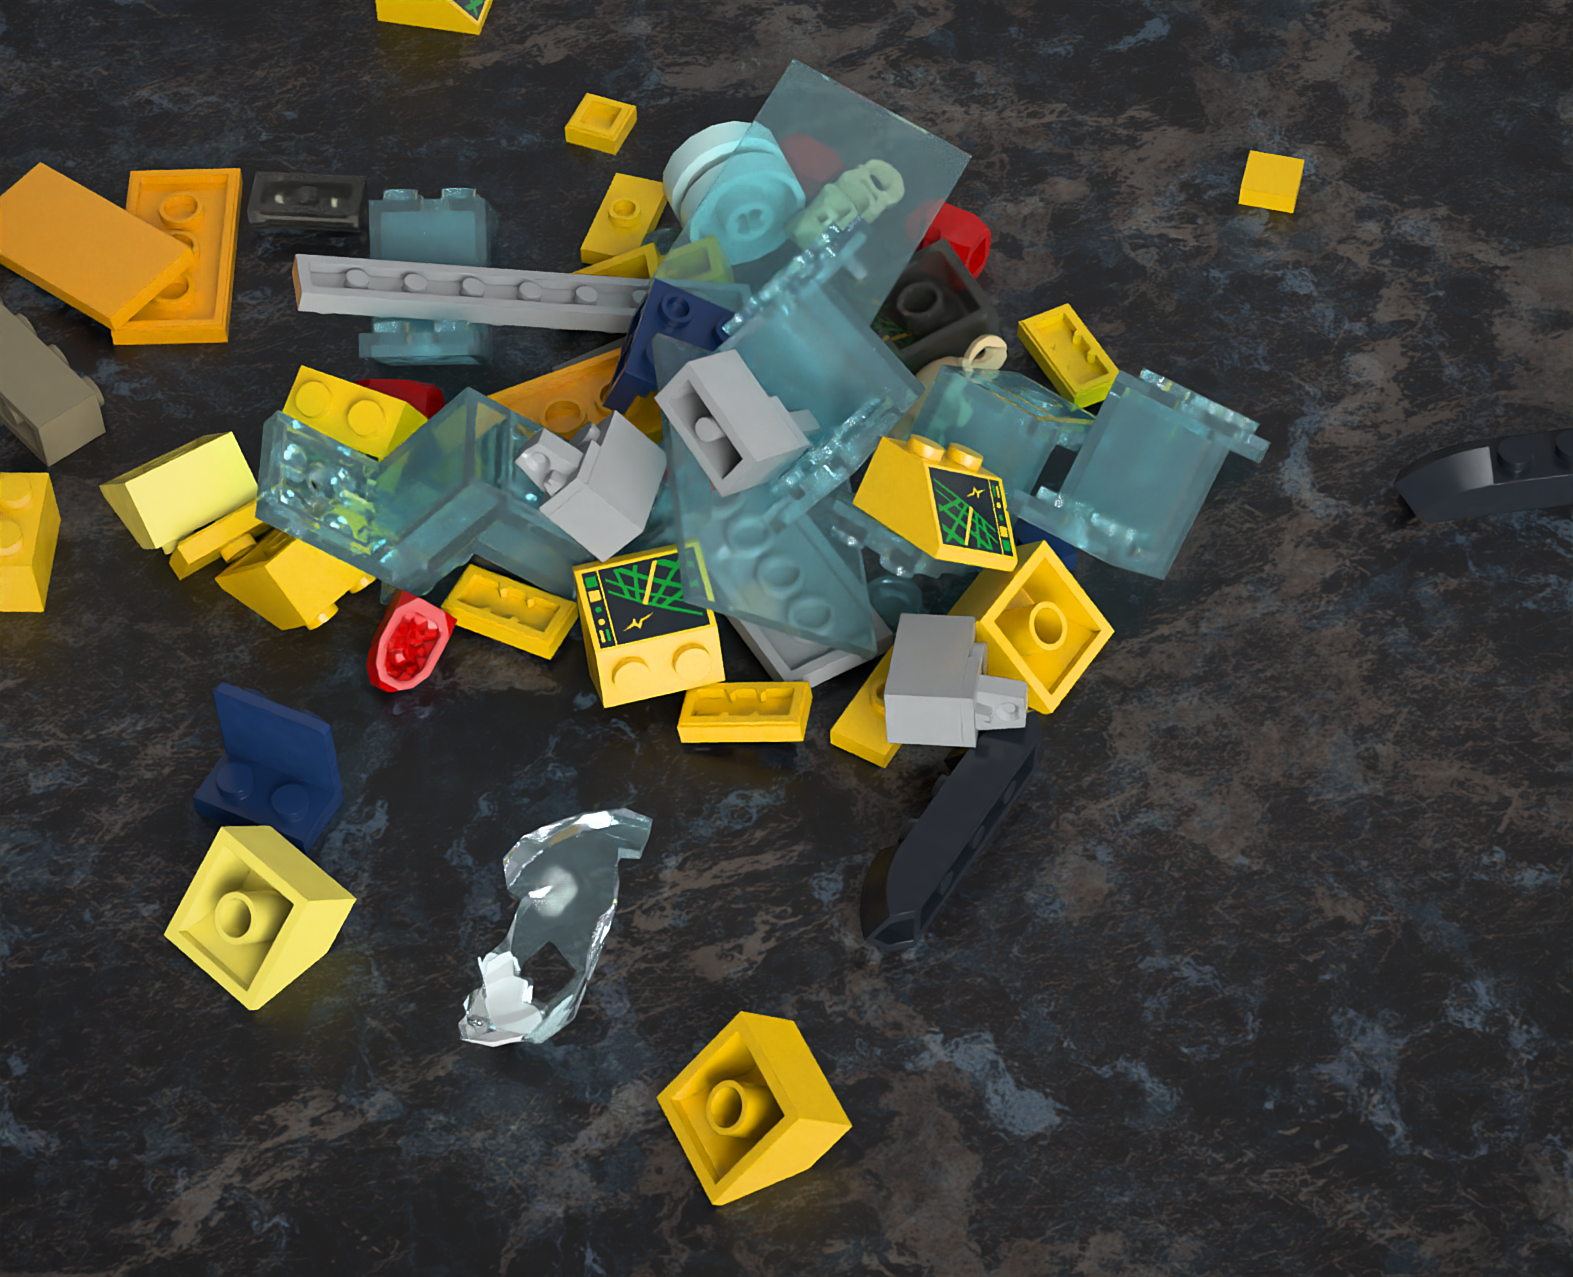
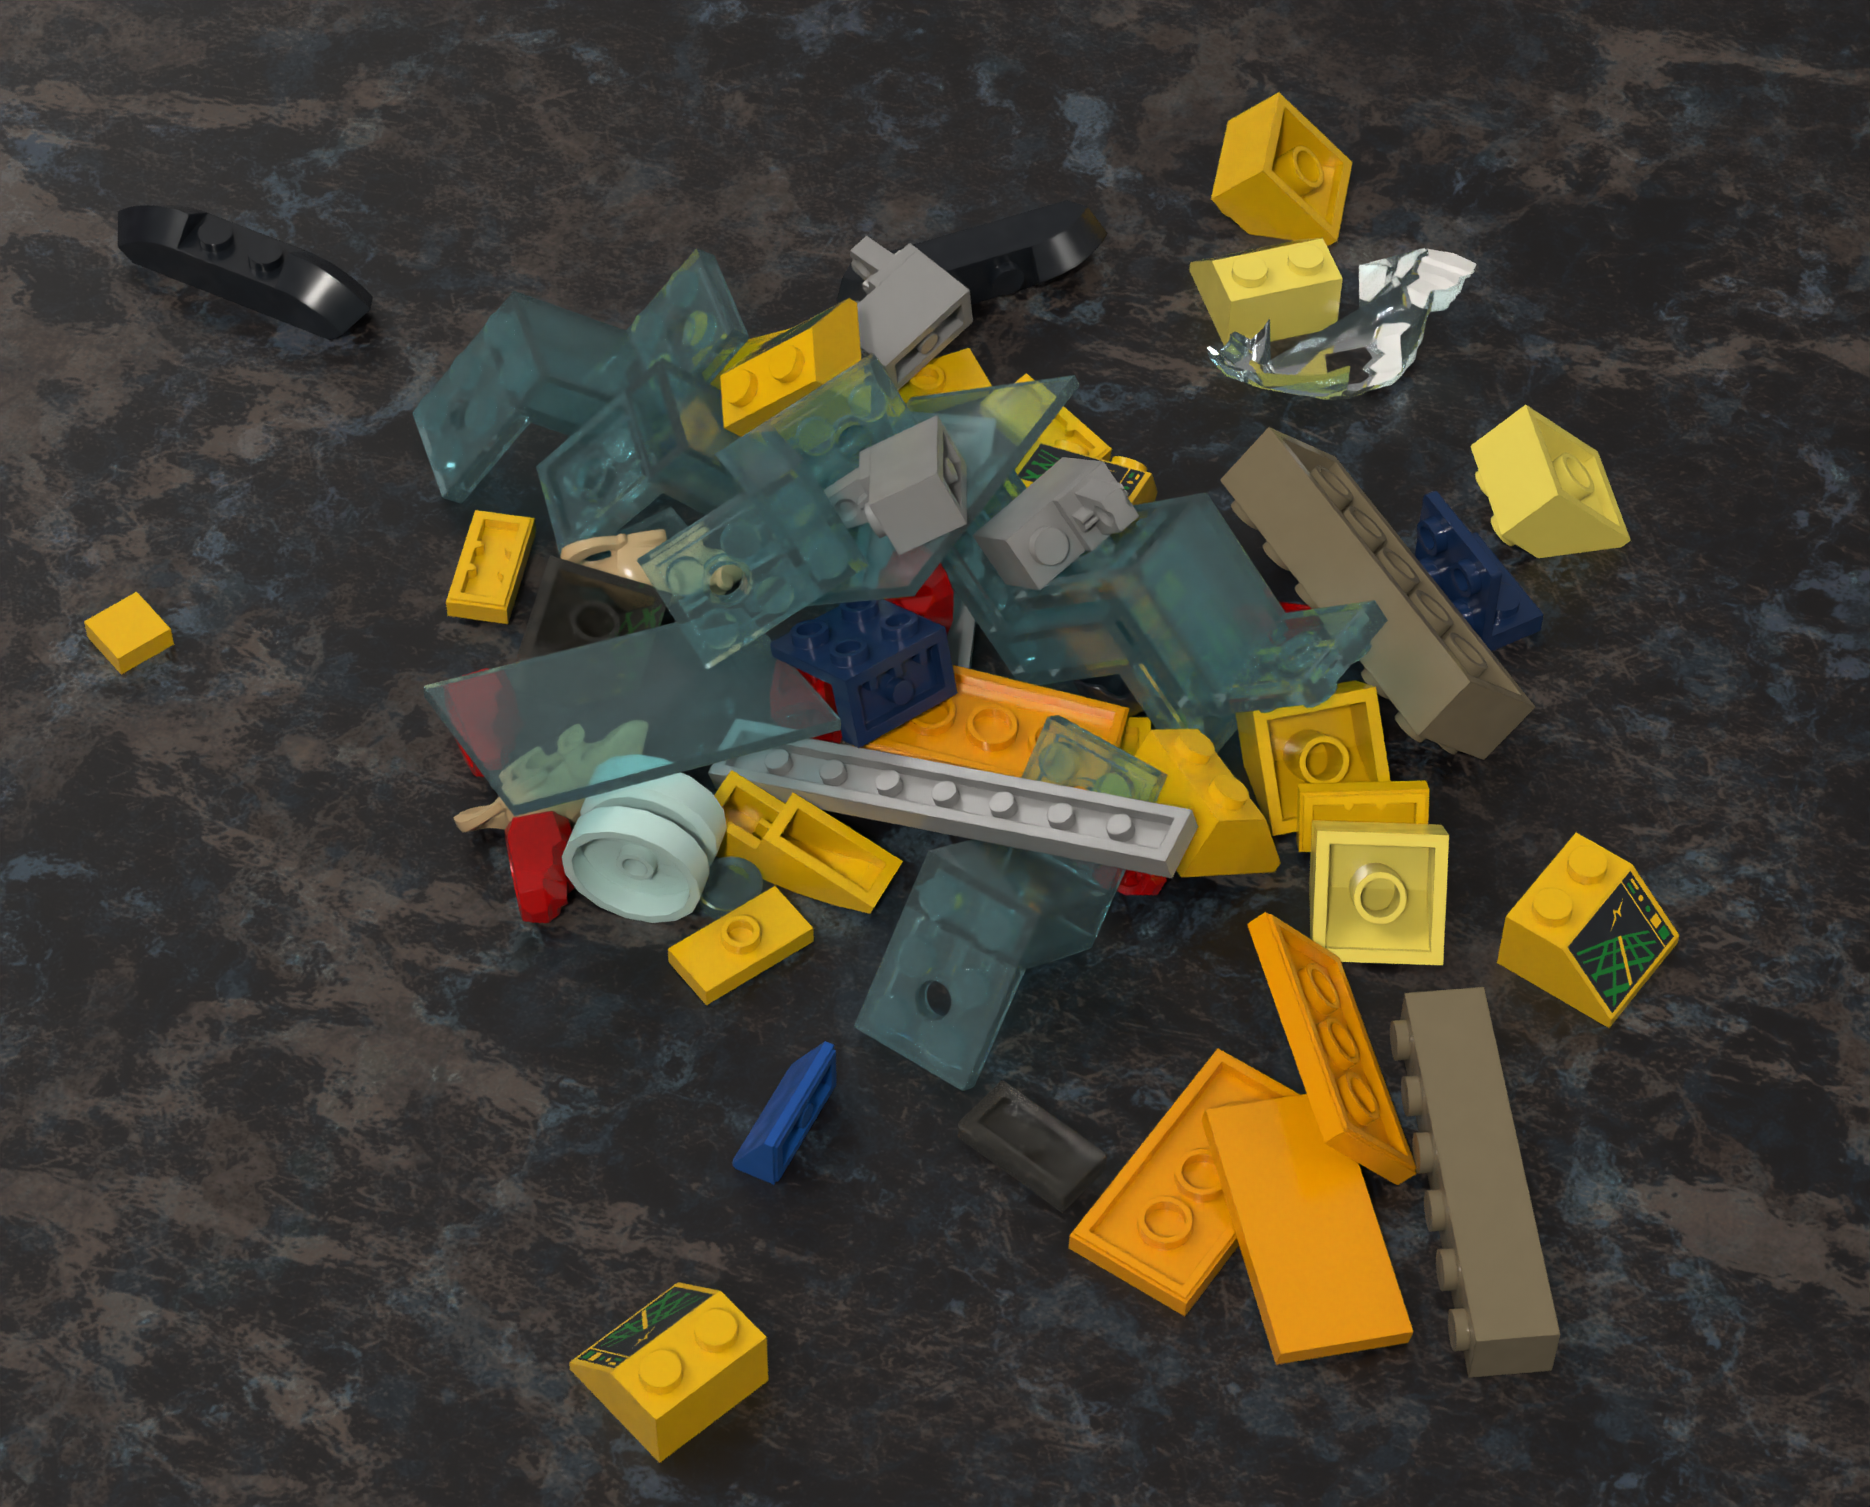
camera: 145 degrees left, 0 degrees up
yellow tile [565,93,637,155] -> none
none -> blue slope [732,1041,836,1185]
none -> light yellow slope [1189,238,1343,351]
none -> dark tan brick [1220,427,1535,760]
none -> light orange tile [1247,912,1417,1186]

